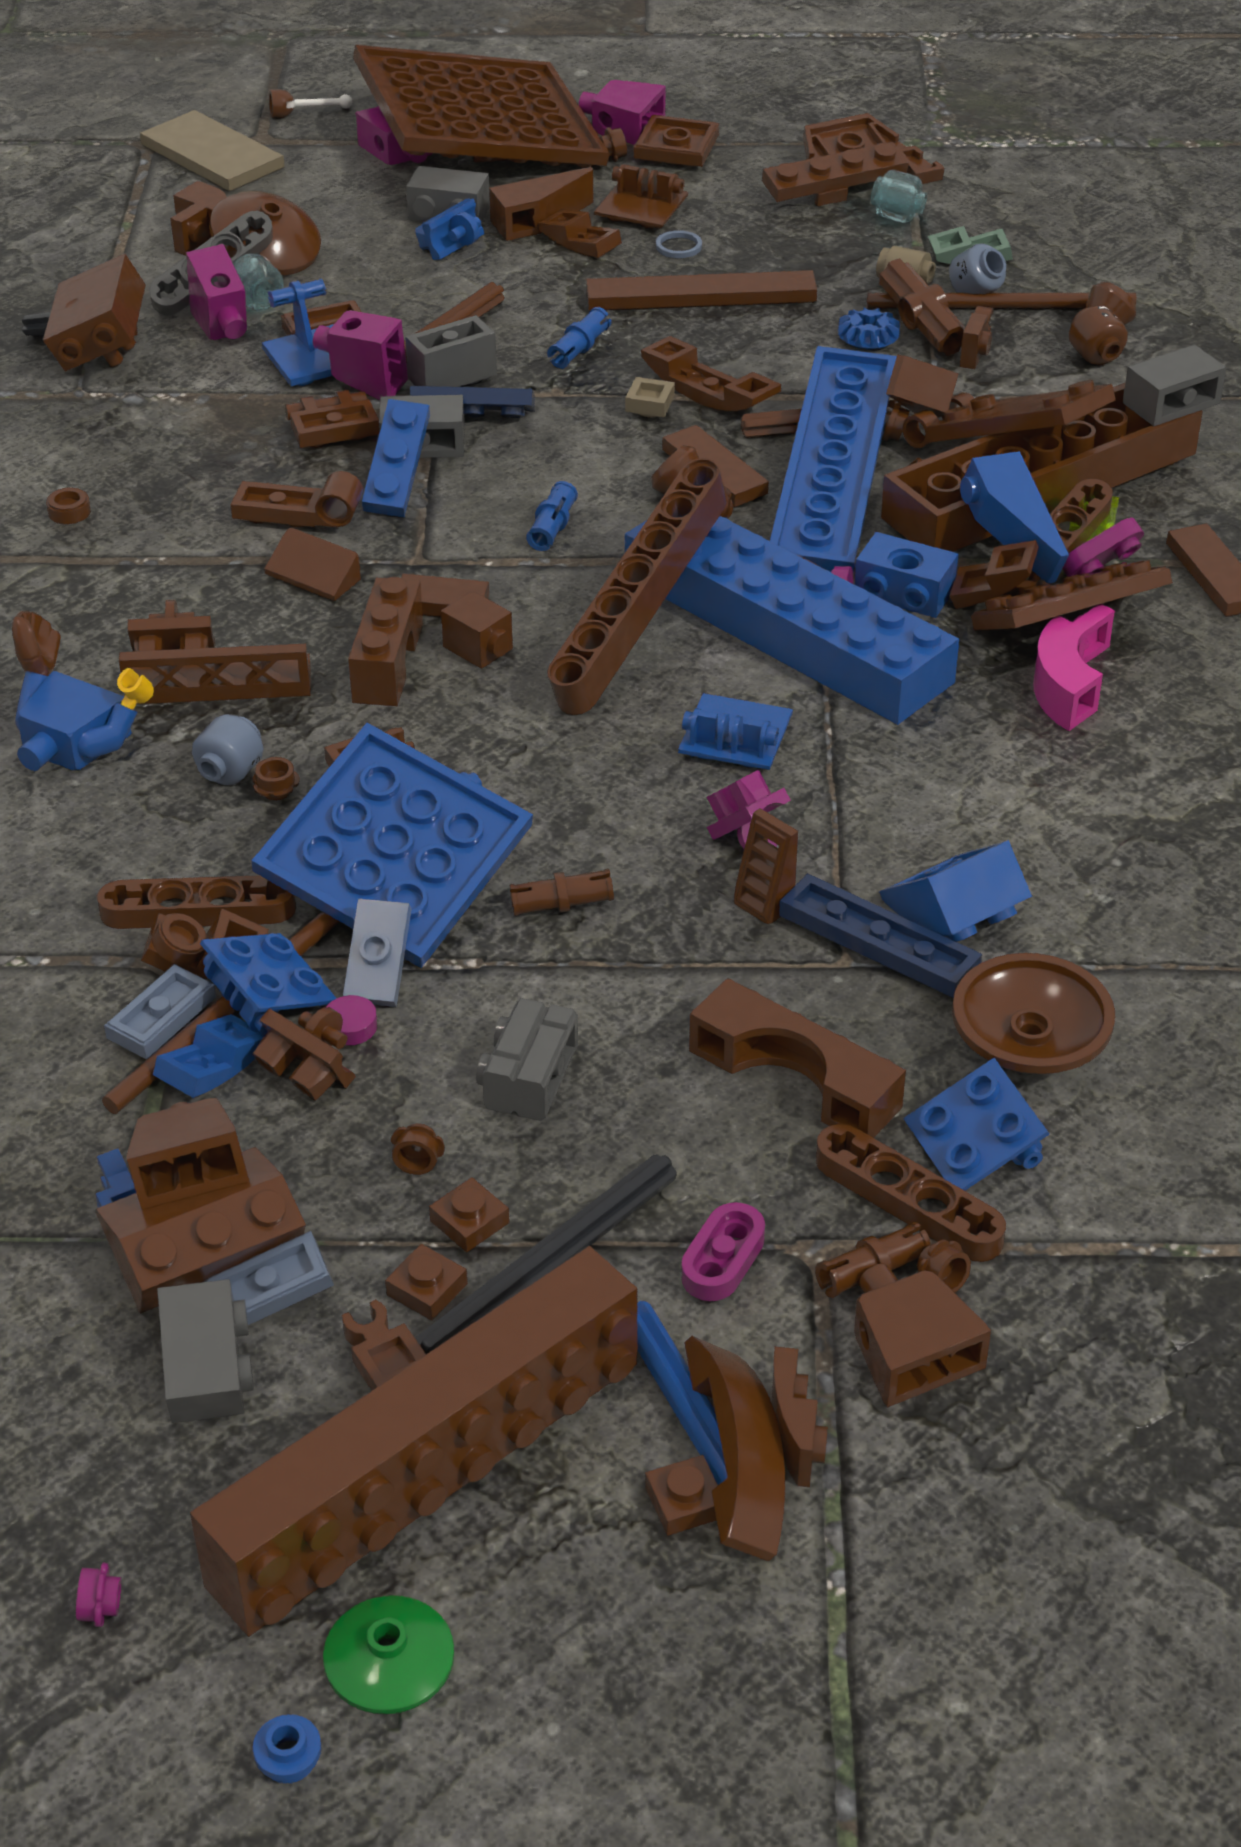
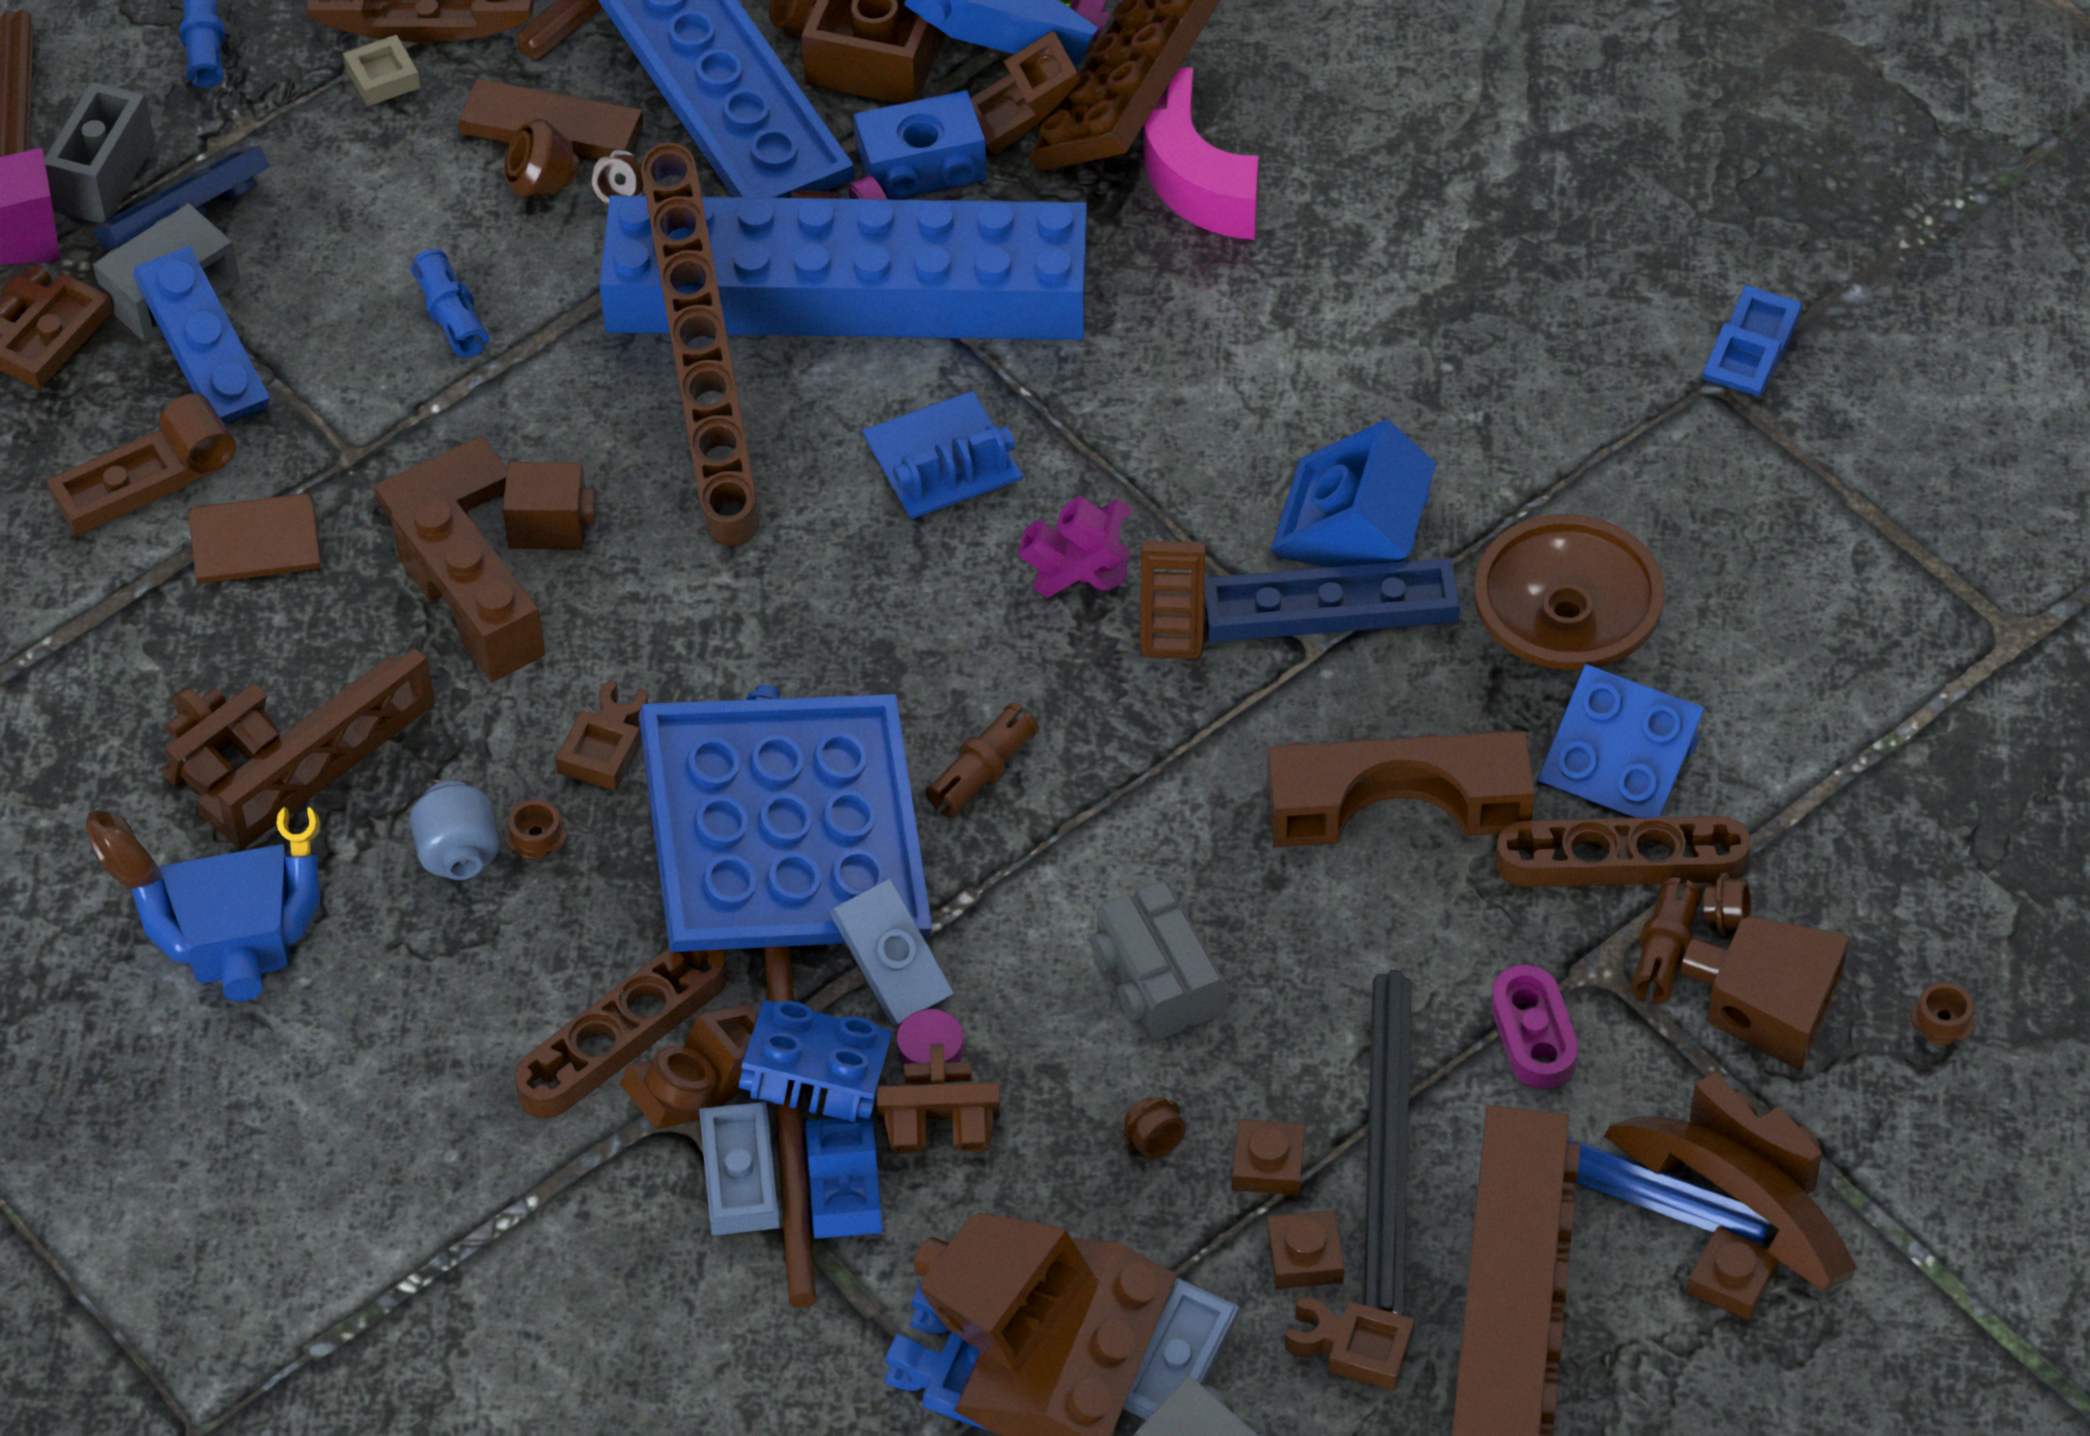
camera: 40 degrees left, 10 degrees up
none -> reddish brown plate [1910,982,1977,1045]

